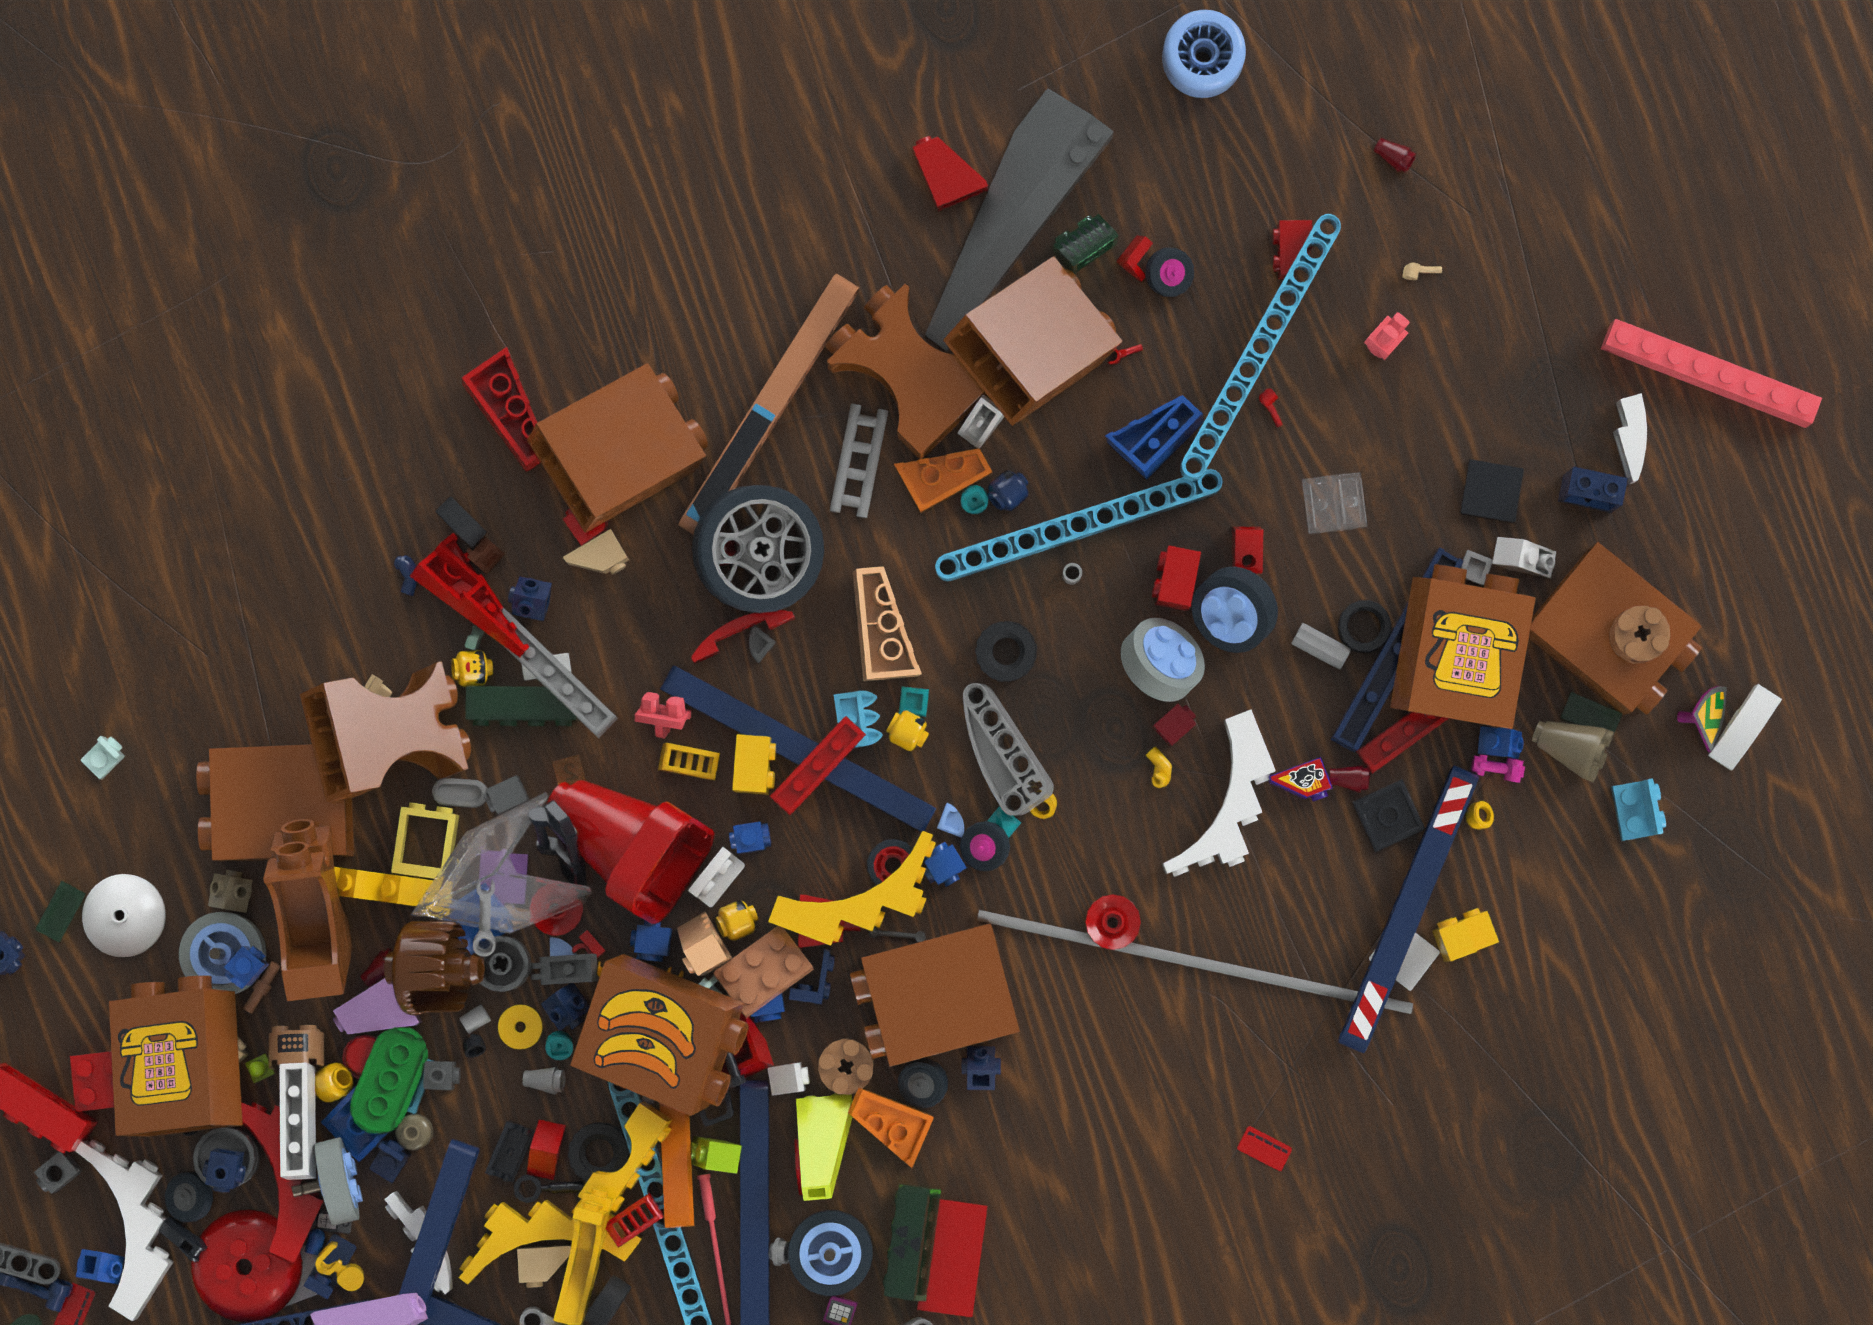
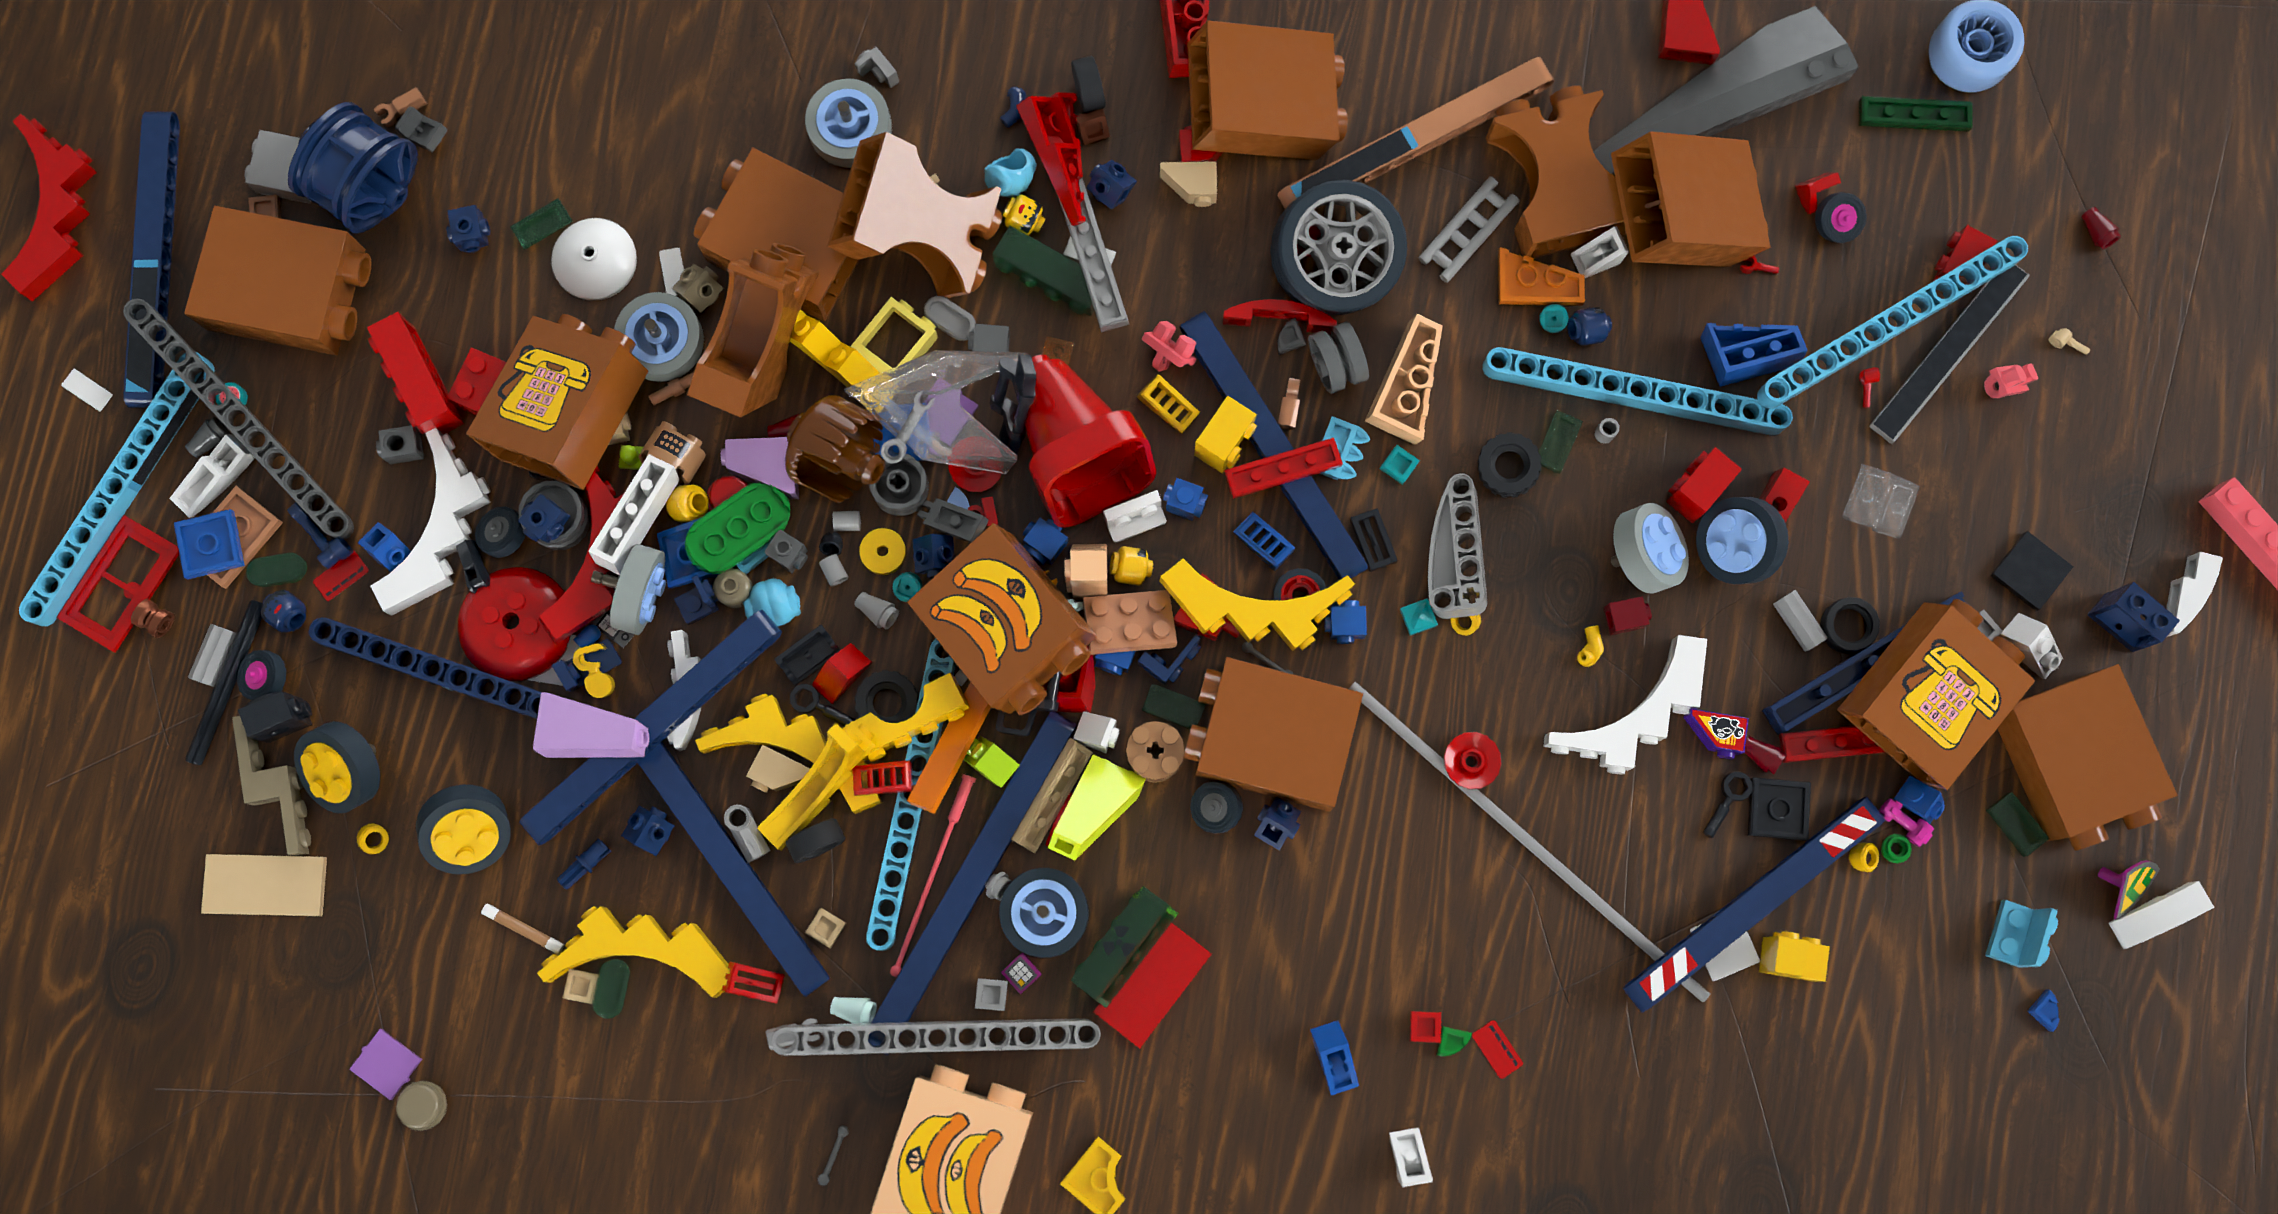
camera: 25 degrees right, 5 degrees down
light aqua bracket [81,736,125,780] -> none
blue brick [224,946,269,989] -> none
sand green tile [464,625,484,651] -> none
orange wing [848,1088,934,1168] -> none
yellow head [886,710,929,751] -> none
light blue tile [937,803,964,838] -> none
black wheel [960,821,1010,871] -> none
clear green slope [1053,214,1119,274] -> none
dark tan cone [1532,721,1614,782] -> none
medium nougat brick [1609,606,1670,664] -> none
none -> white sticker [659,247,684,296]
none -> medium azure hair [743,578,801,626]
none -> wheel [805,79,892,168]
none -> light grey hinge [819,554,849,587]
none -> light grey bracket [854,47,900,88]
none -> medium azure hair [984,148,1037,198]
none -> tan tile [1011,738,1093,853]
none -> clear green tile [1142,683,1206,730]
none -> blue slope [1233,512,1295,572]
none -> nougat bar [1278,378,1300,430]
none -> dark grey wheel [1308,321,1369,394]
none -> blue arch [1310,1020,1359,1095]
none -> black tile [1350,508,1398,572]
none -> white slope [1390,1128,1432,1187]
none -> red tile [1409,1011,1441,1043]
none -> green tile [1436,1026,1472,1056]
none -> clear green tile [1538,410,1583,474]
none -> black piece [1703,772,1753,838]
none -> dark green tile [1859,96,1973,131]
none -> black tile [1869,264,2030,444]
none -> green plate [1881,834,1912,863]
none -> blue tile [2027,990,2059,1032]

